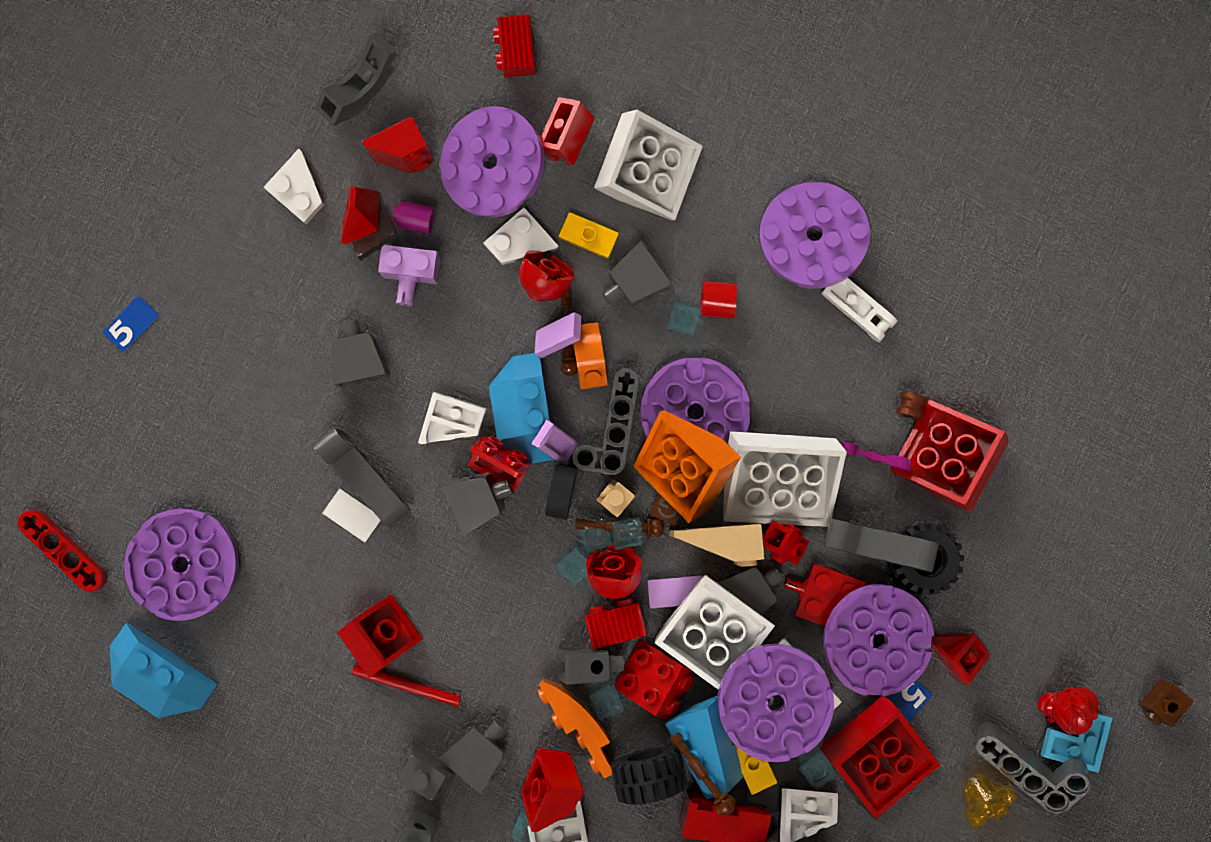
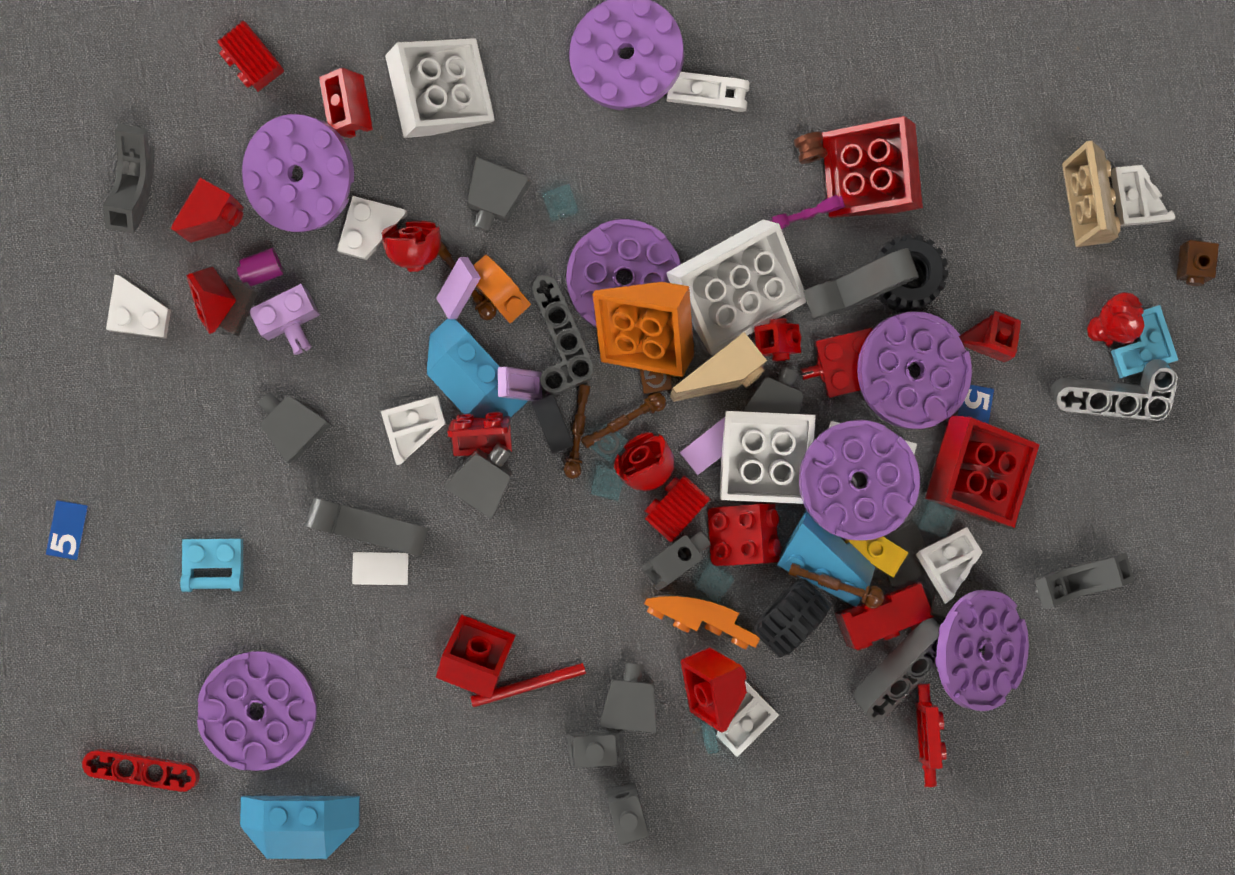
camera: 30 degrees left, 0 degrees up
yellow plate [558,212,619,259] -> none
tan brick [596,479,635,518] -> none
clear light blue tile [612,517,642,550] -> none
red piece [700,281,737,319] -> none
clear yellow plate [963,774,1018,829] -> none
none -> medium azure plate [180,539,243,592]
none -> reddish brown piece [563,385,590,479]
none -> tan slope [1062,141,1120,247]
none -> white wing [1111,165,1175,226]

